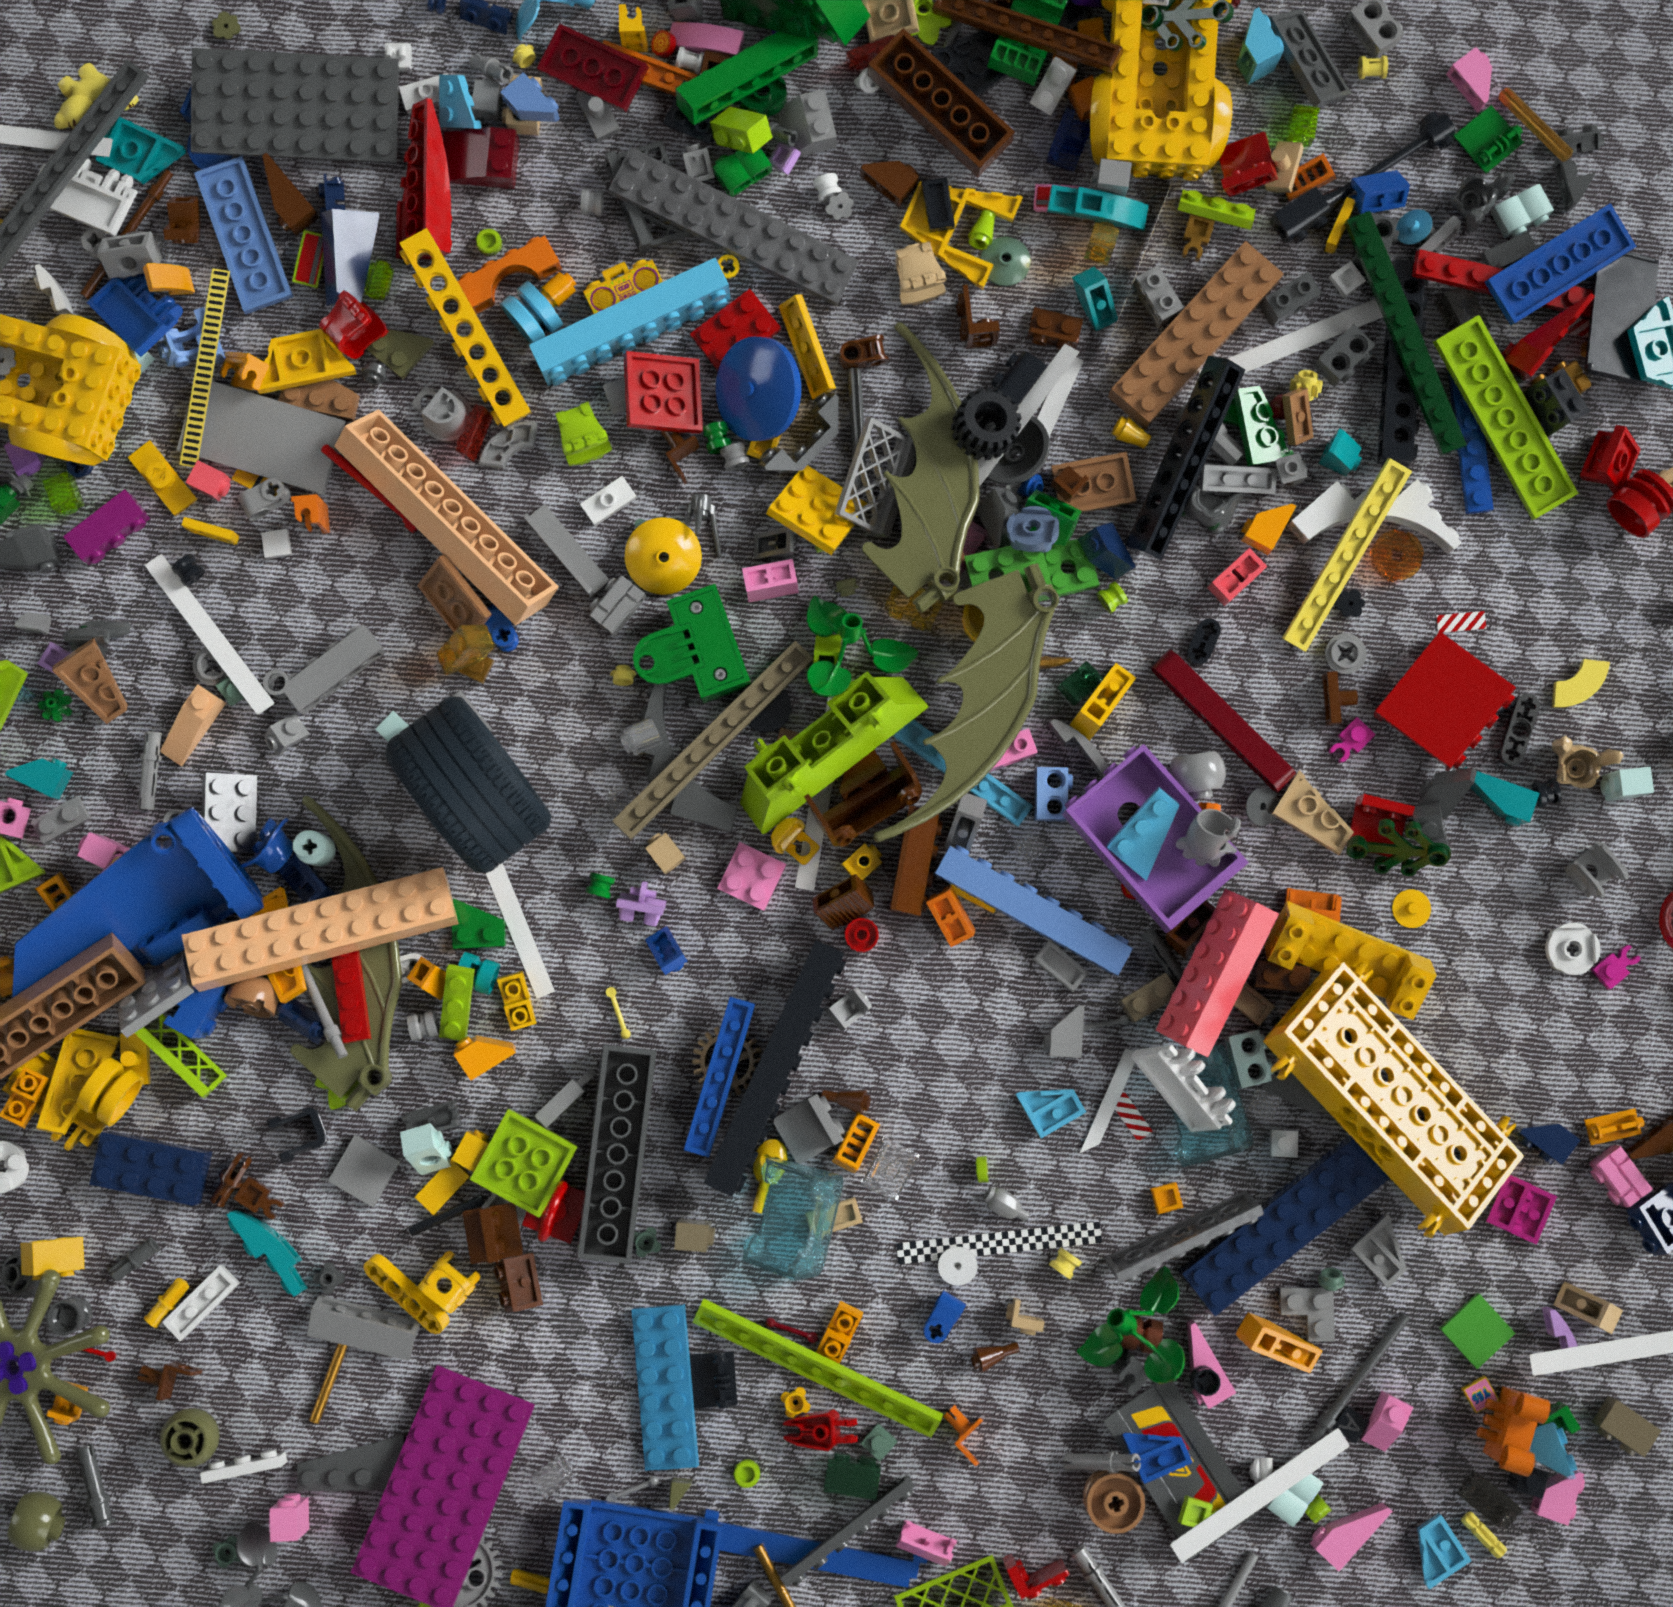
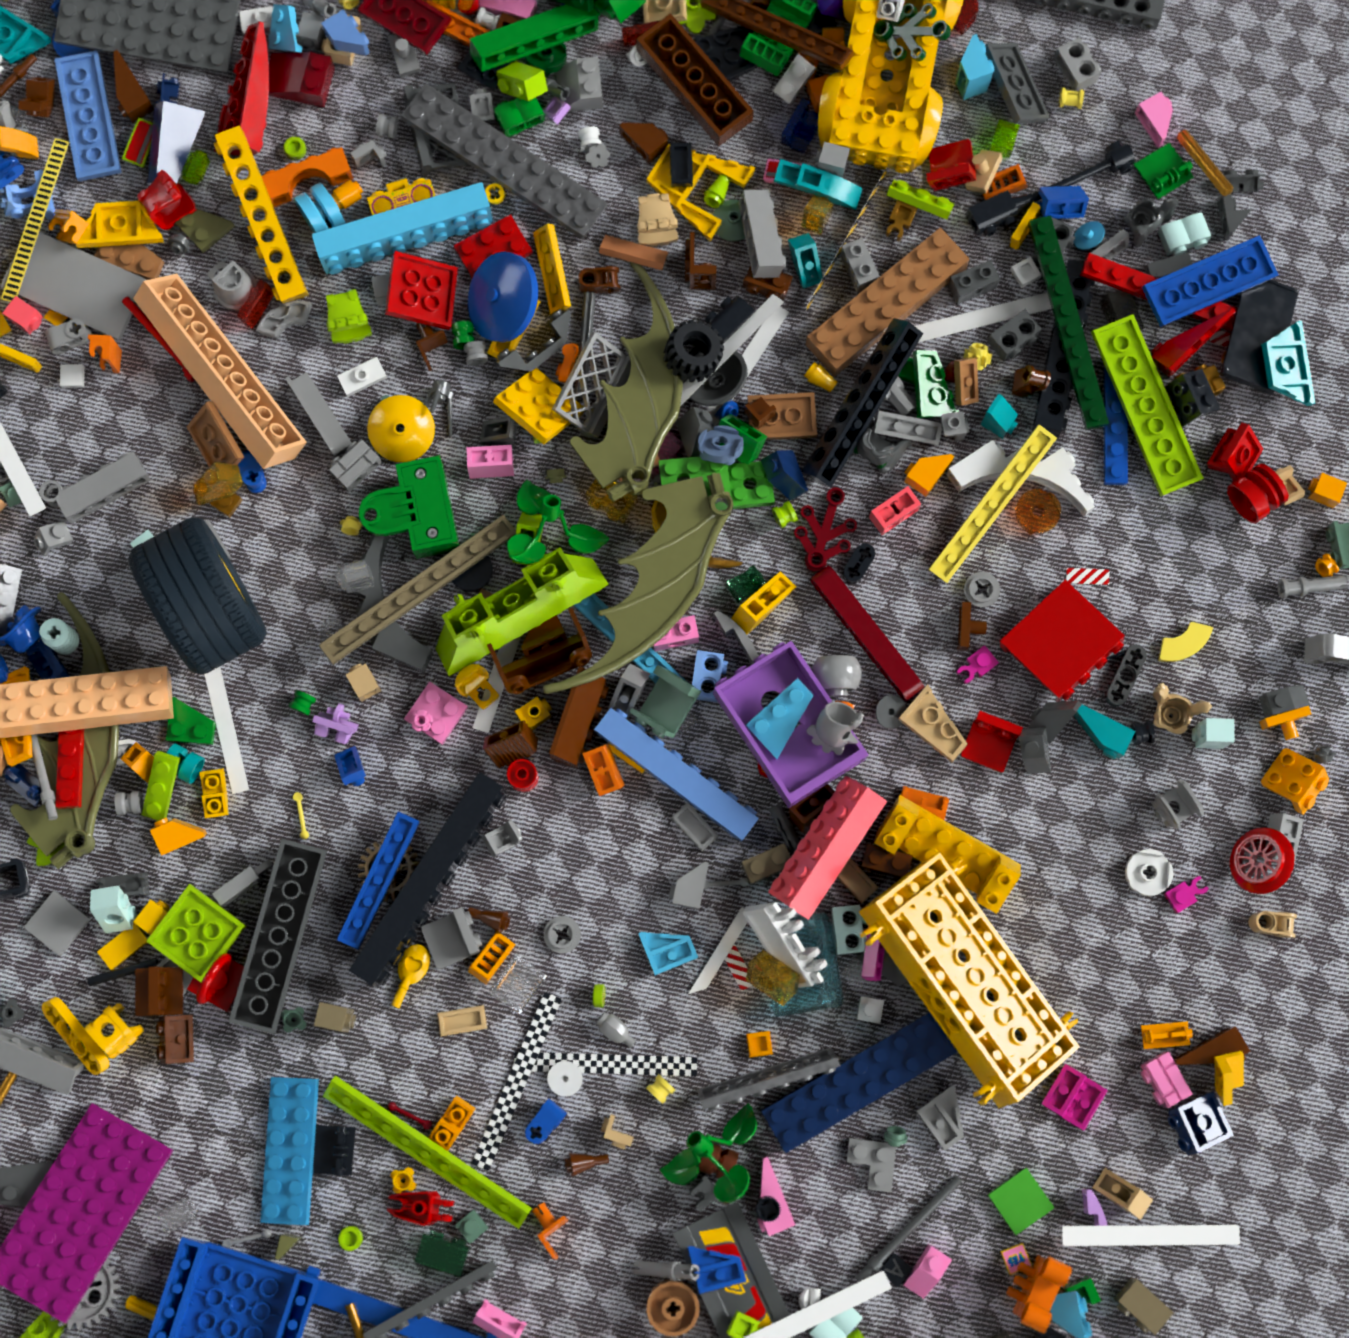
camera: 10 degrees right, 5 degrees down
clear light blue windscreen [742,1157,844,1281] -> none
light orange slope [1235,1312,1323,1373] -> none
black plant [1335,589,1365,617] -> none
dark green plant [1346,819,1451,876] -> none
yellow piece [1392,889,1431,928] -> none
dark blue slope [1512,1123,1580,1165] -> none
none -> light grey bracket [350,139,387,168]
none -> bright pink plate [410,709,433,732]
none -> sticker [472,992,561,1171]
none -> light grey gear [544,916,581,954]
none -> orange plate [556,343,579,383]
none -> nougat tile [599,235,668,270]
none -> sand green panel [629,665,701,738]
none -> light grey brick [738,190,786,278]
none -> clear yellow brick [746,950,800,1006]
none -> dark red plant [794,487,857,572]
none -> dark pink piece [861,926,885,981]
none -> reddish brown piece [1012,365,1051,397]

